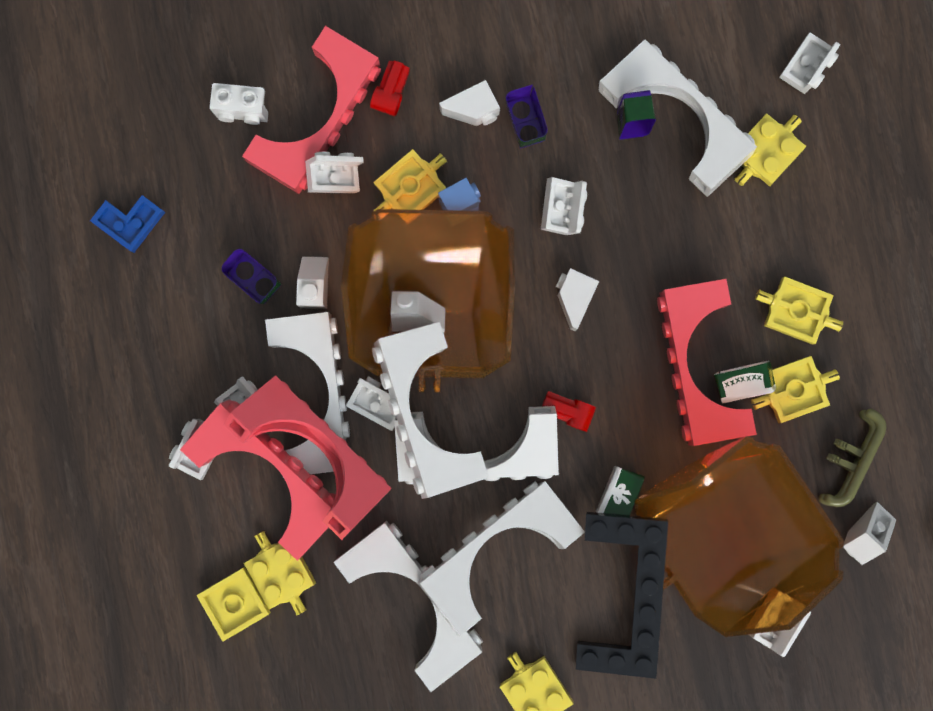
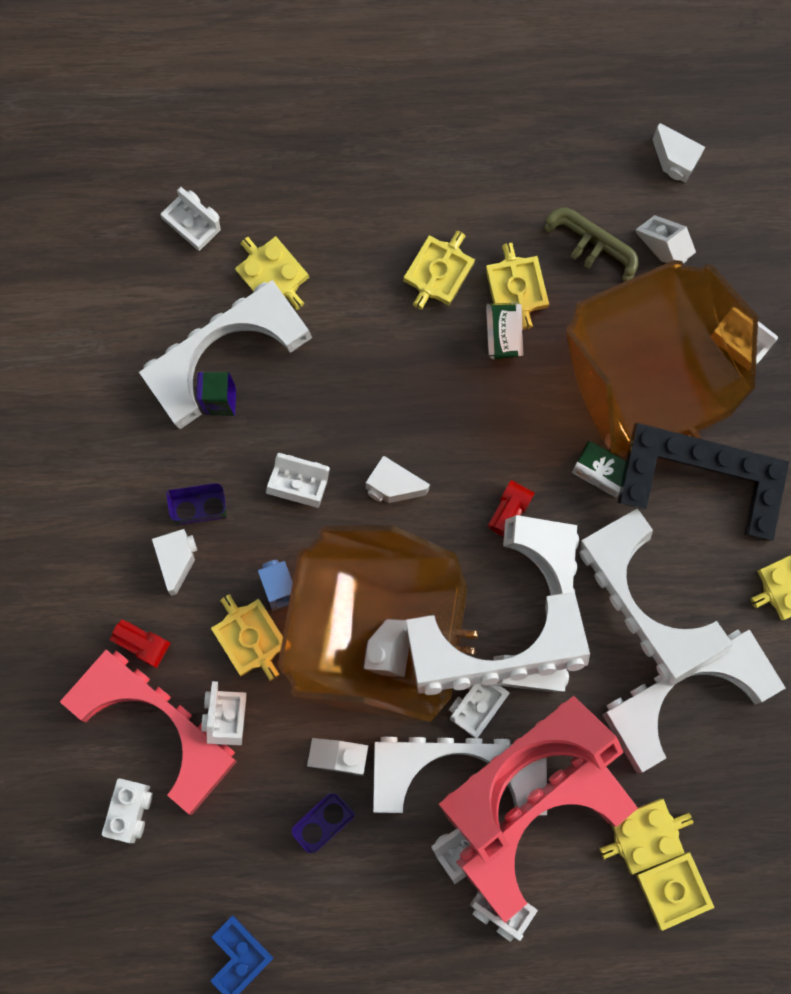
camera: 90 degrees left, 10 degrees down
coral arch [657,279,757,446] -> none

